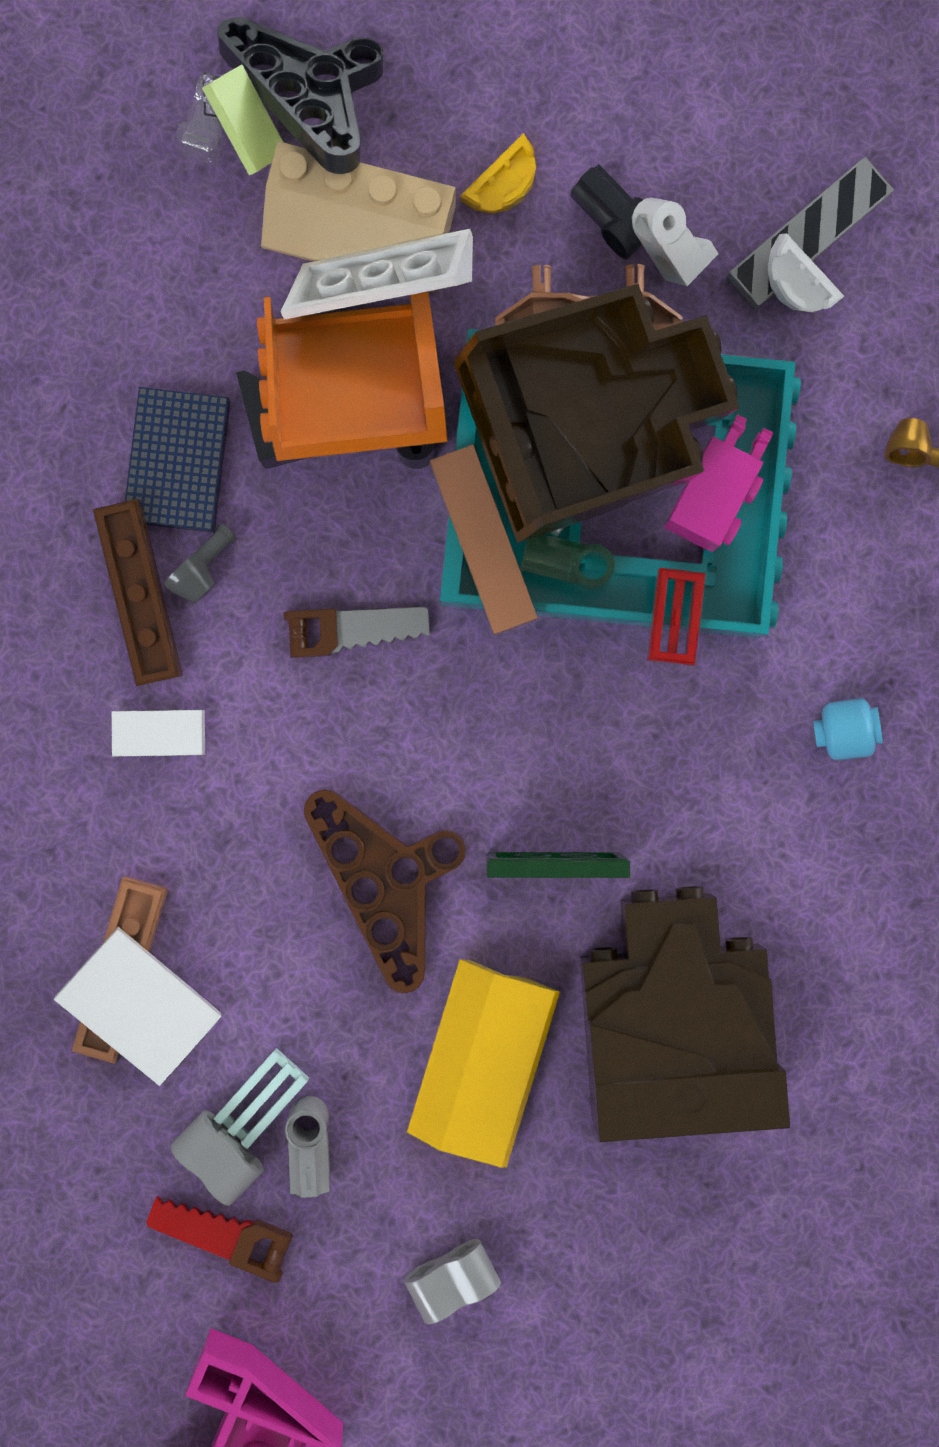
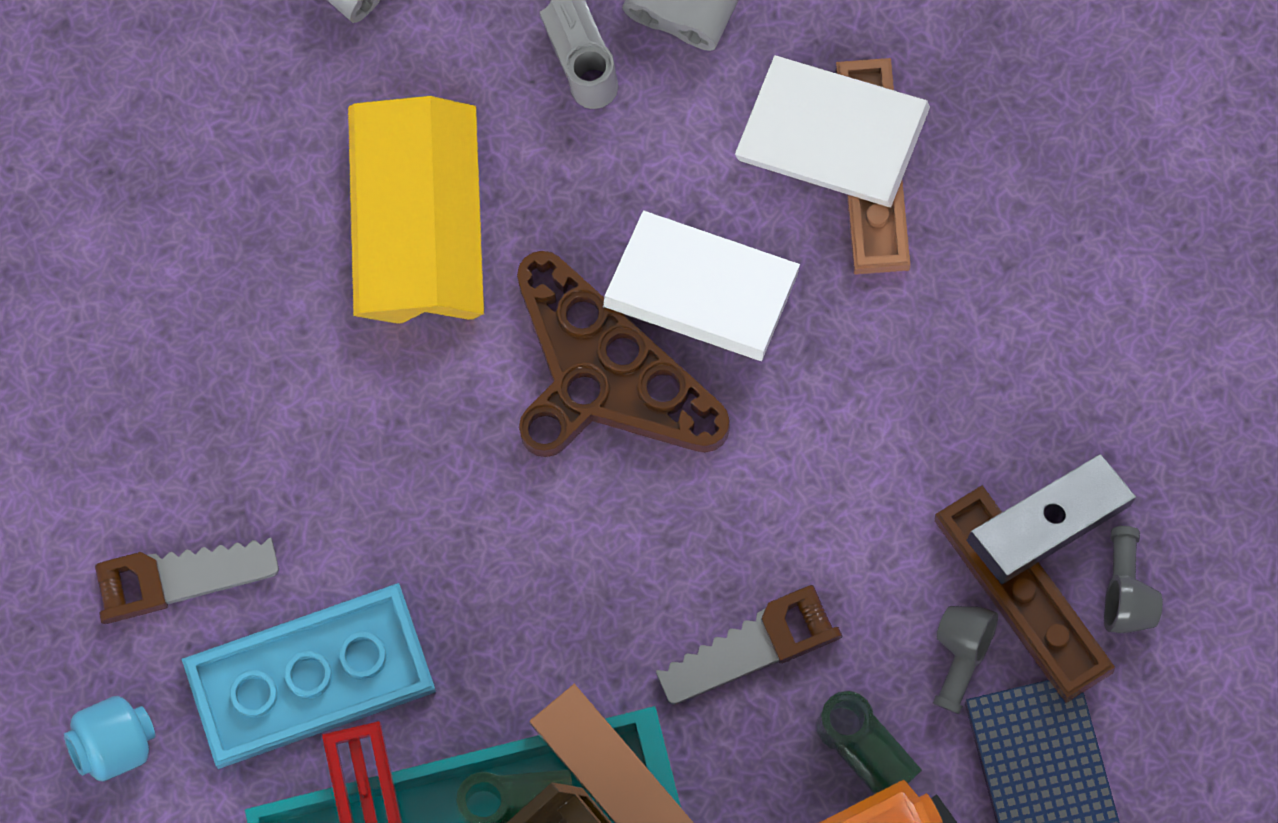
camera: 165 degrees right, 15 degrees down
white tile [112,710,205,757] -> none
light aqua tile [214,1048,309,1149] -> none
dark green tile [486,852,630,878] -> none
dark brown panel [580,886,790,1142] -> none
none -> light grey piece [95,538,279,624]
none -> medium azure tile [182,583,436,769]
none -> white tile [603,211,800,362]
none -> clear green piece [816,691,922,794]
none -> tile [966,454,1136,584]
none -> dark grey bar [1104,526,1163,633]

